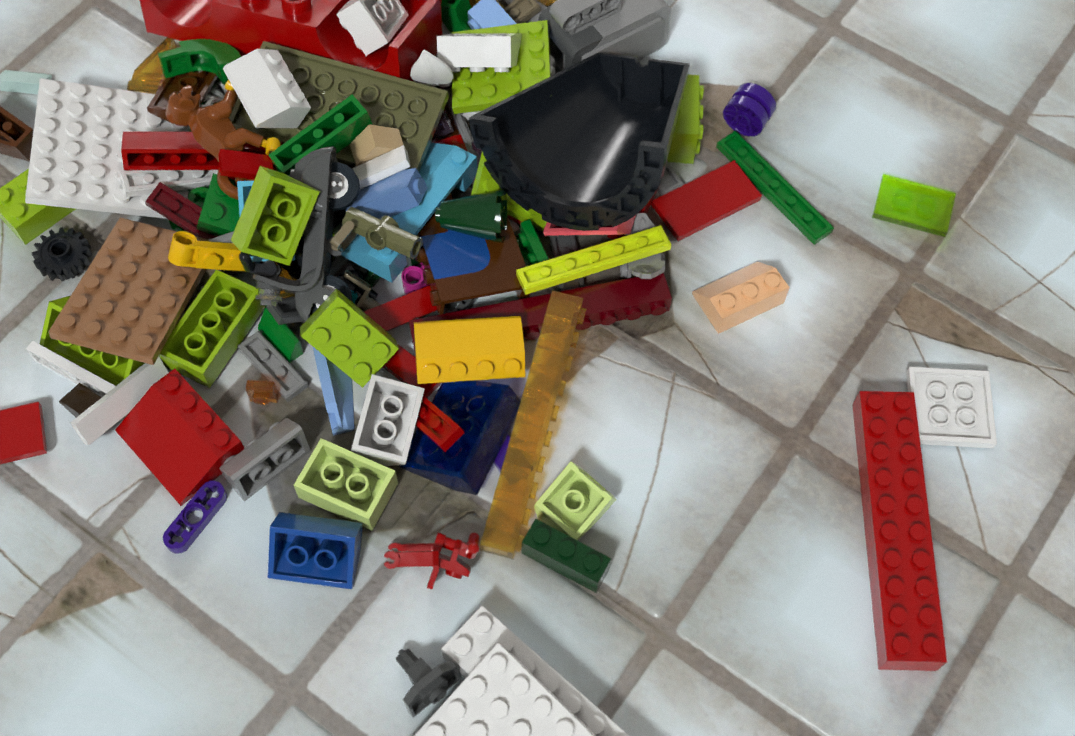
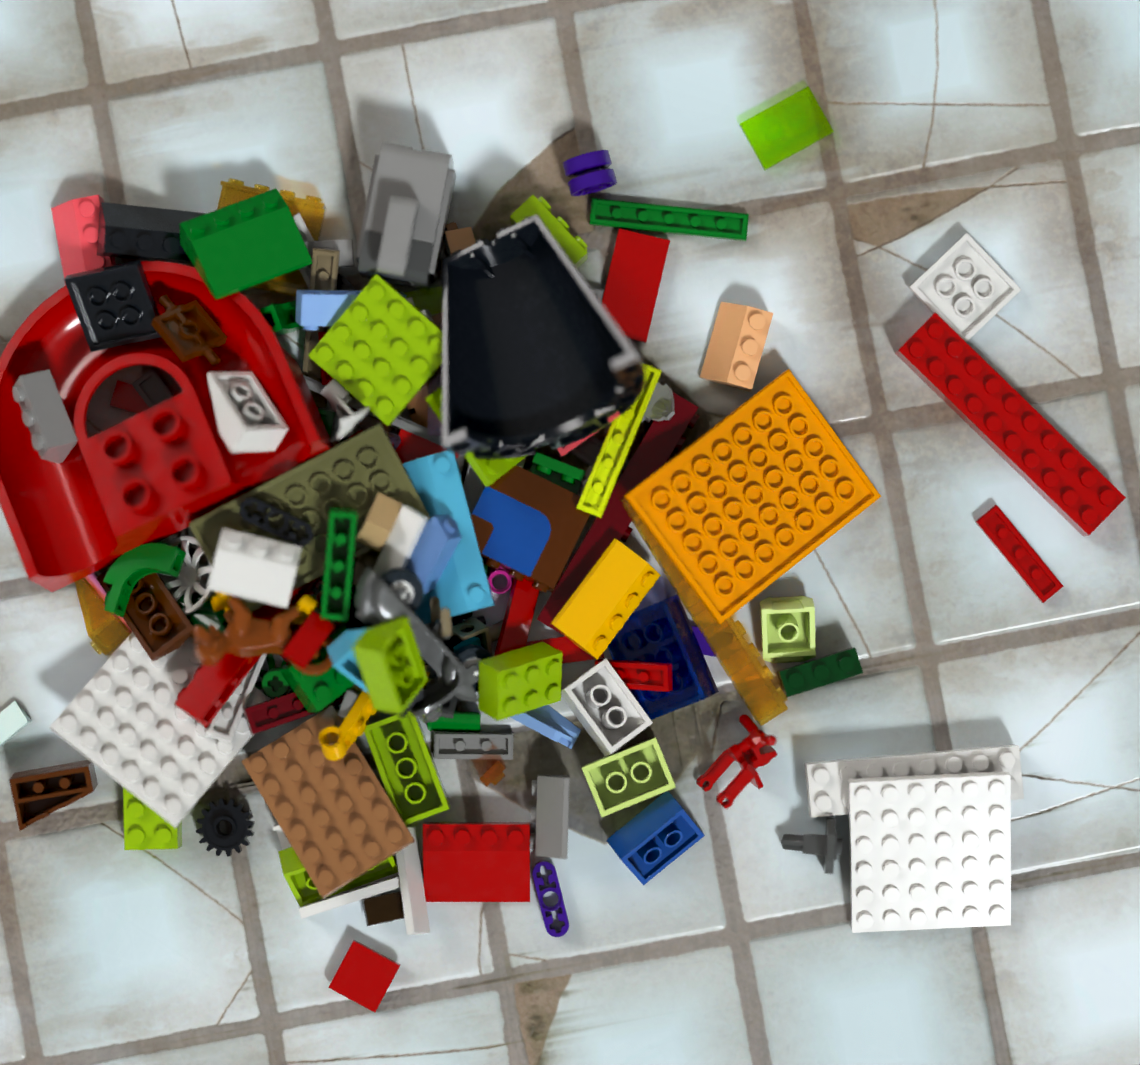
camera: 45 degrees left, 25 degrees up
olive piece [342,207,423,259] -> none
dark green cone [435,190,507,243] -> none
white slope [437,33,521,72] -> none
none -> black beam [240,496,314,546]
none -> light orange tile [624,369,881,624]
none -> red tile [975,505,1063,603]

